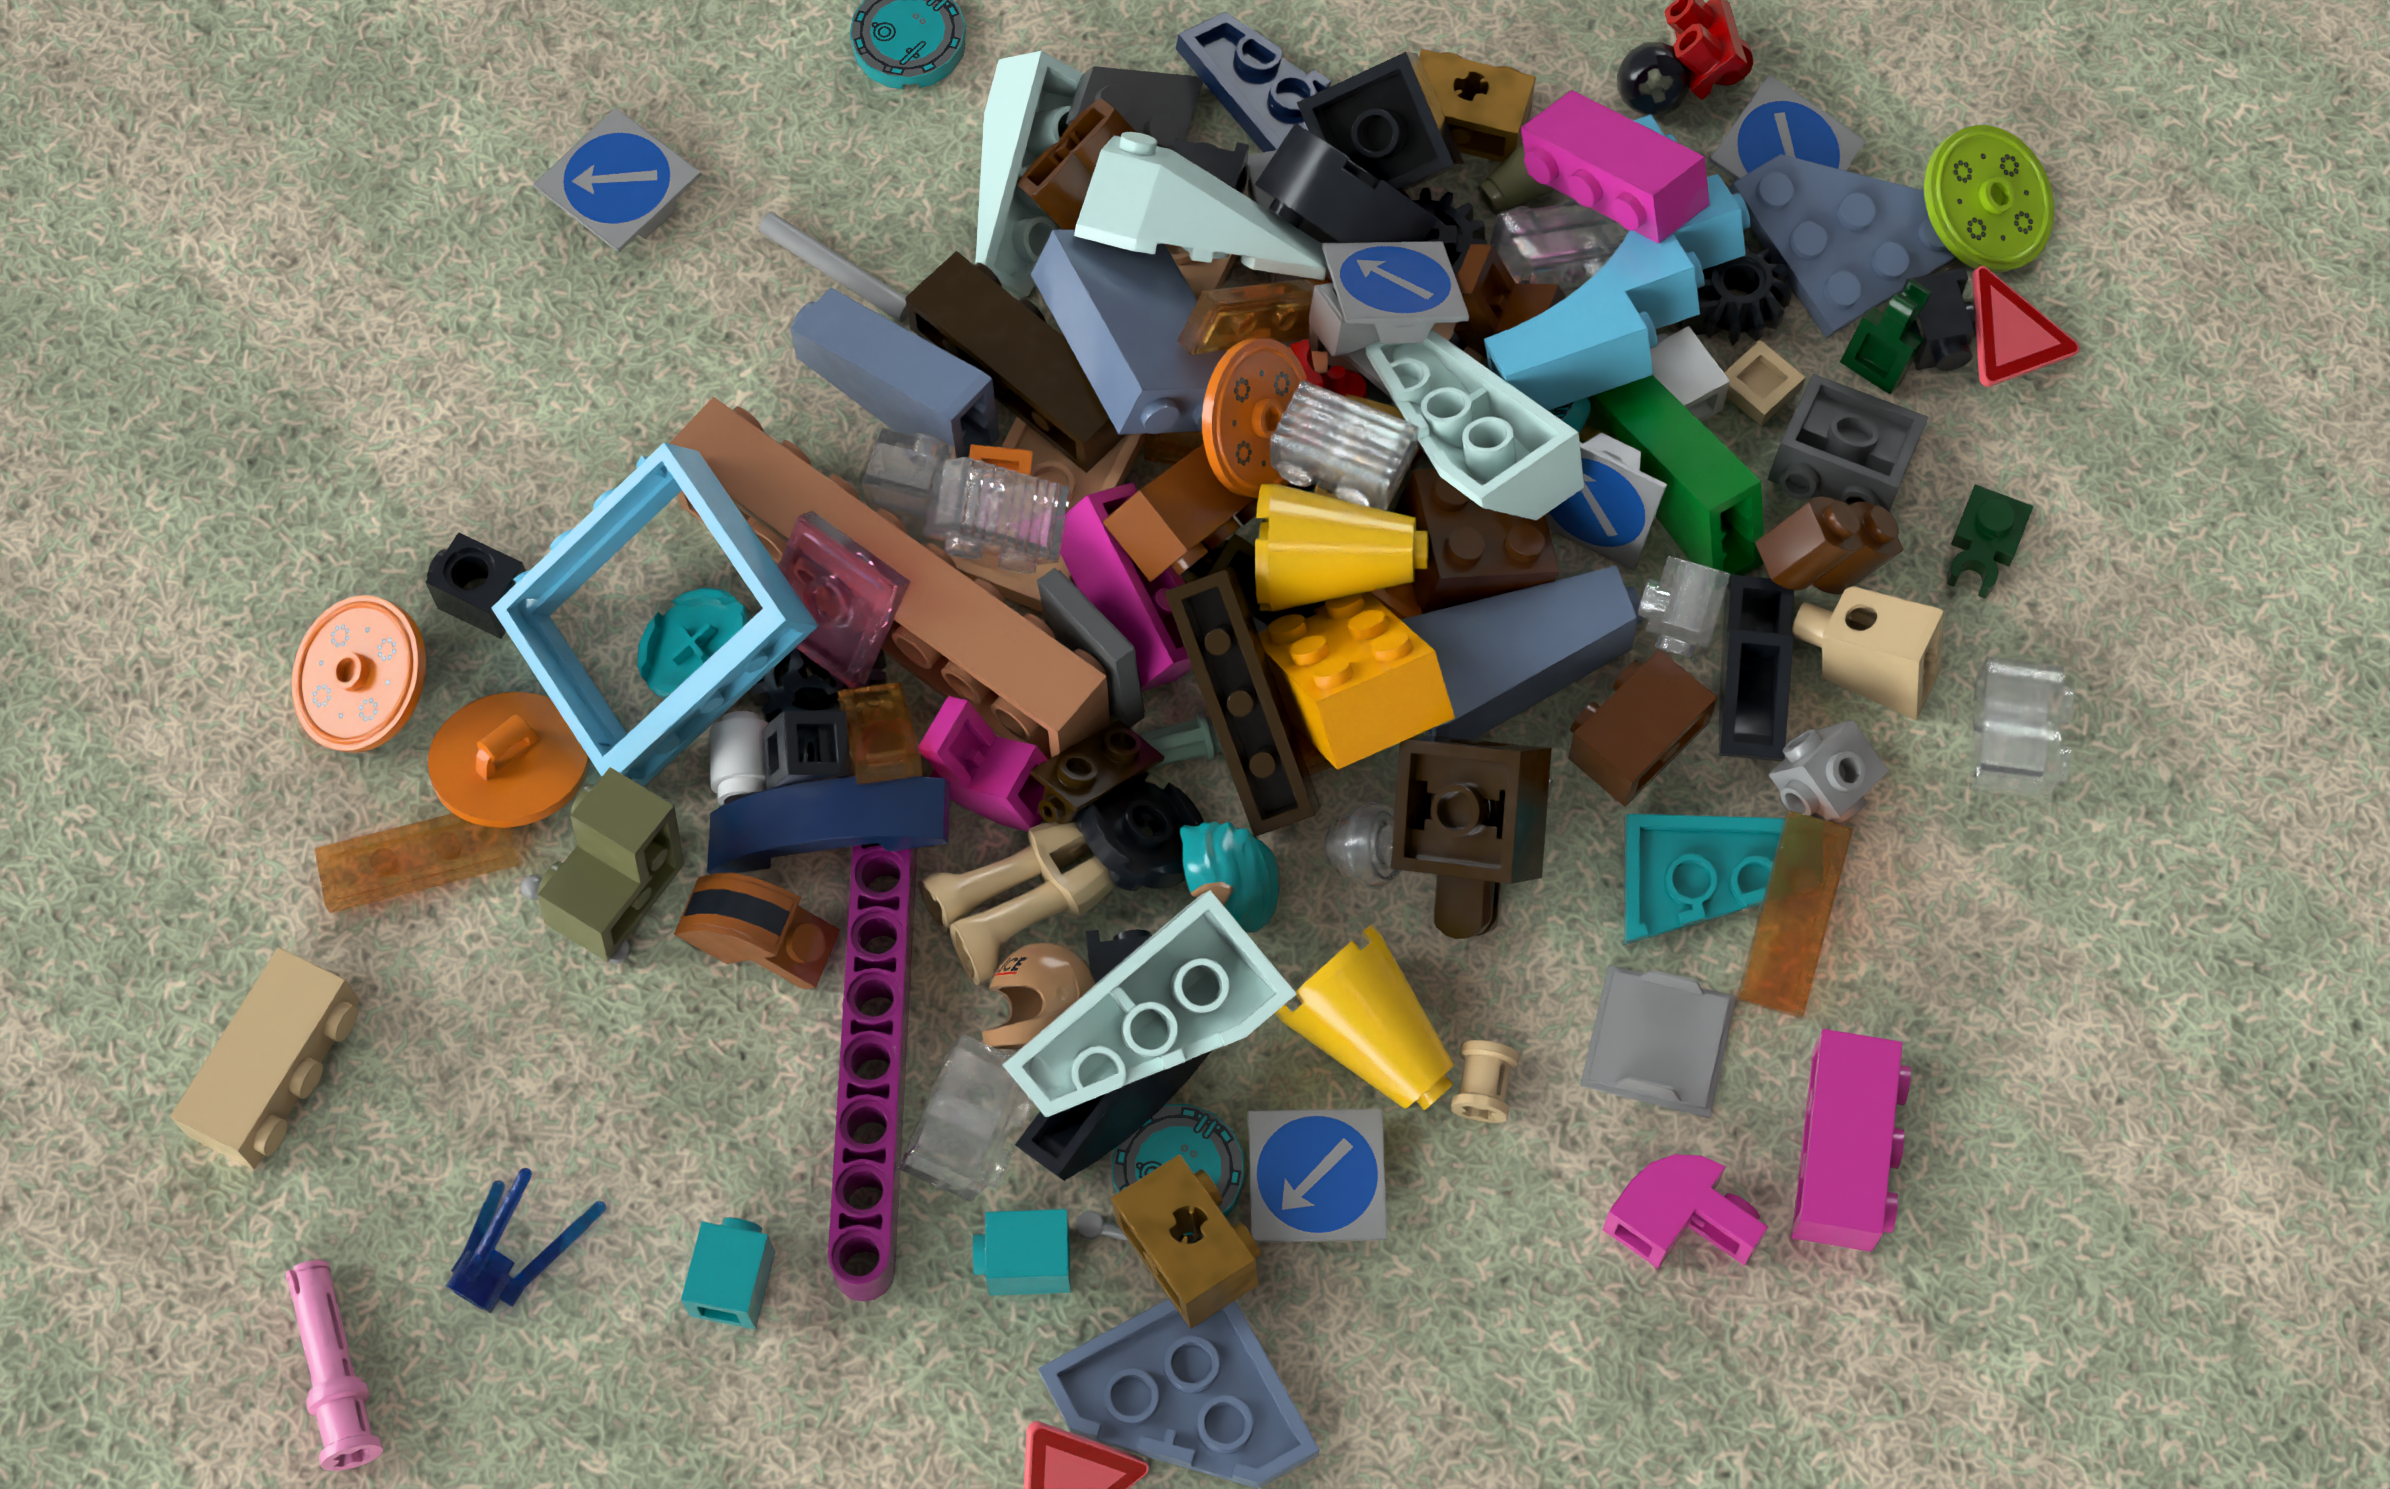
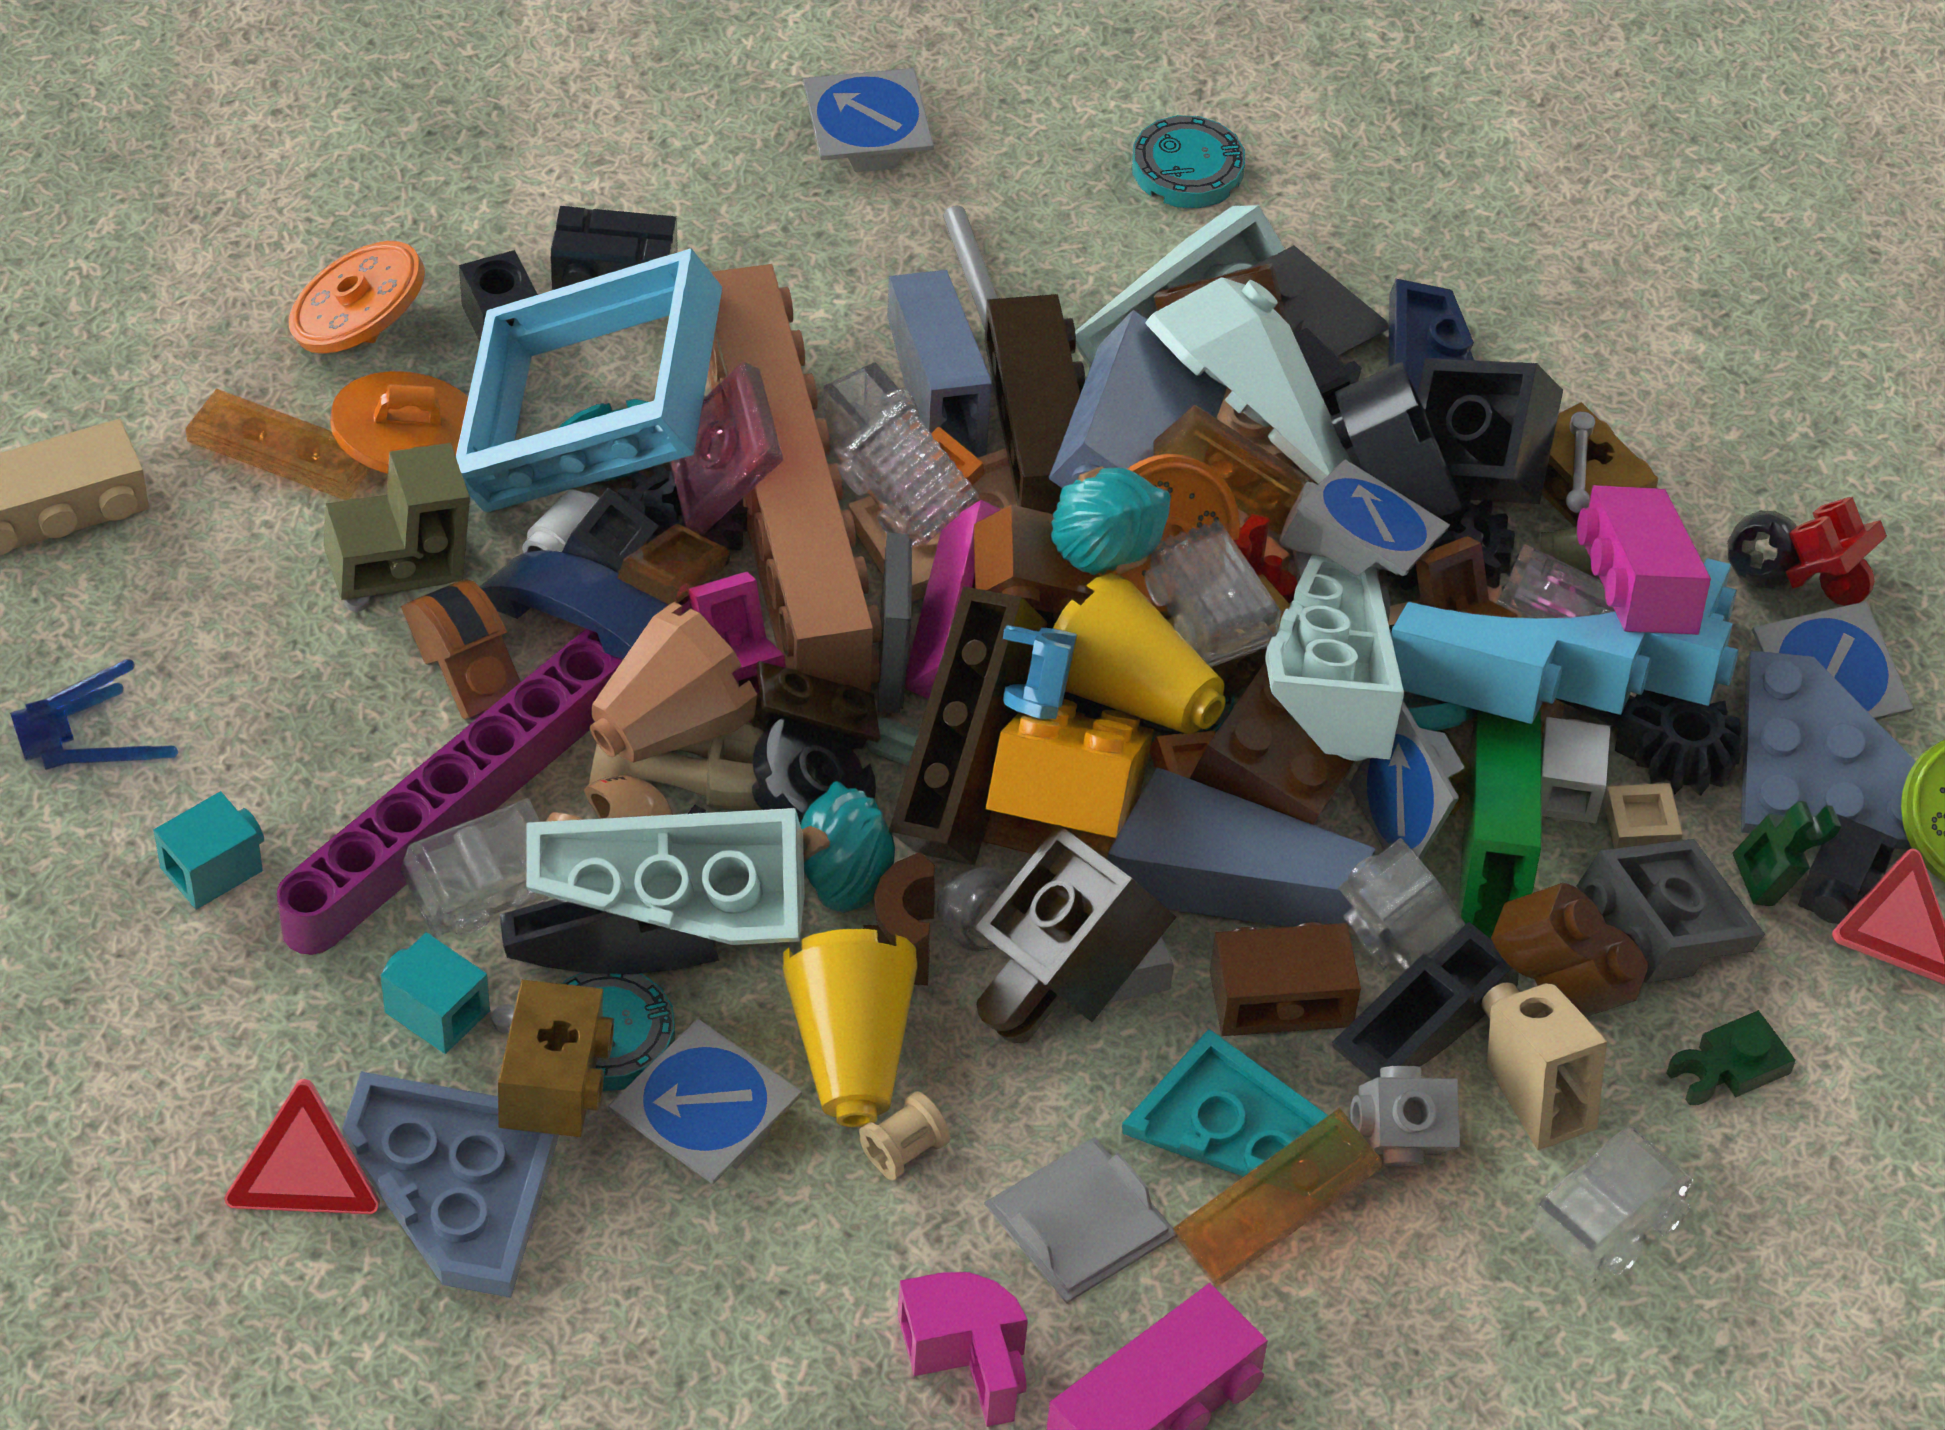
camera: 35 degrees right, 15 degrees down
none -> black brick [550,206,678,290]
none -> nougat cone [590,602,757,763]
none -> reddish brown piece [863,853,935,986]
none -> dark azure piece [1003,625,1077,719]
none -> teal hair [1051,466,1171,575]
none -> light grey hinge [1566,412,1595,513]

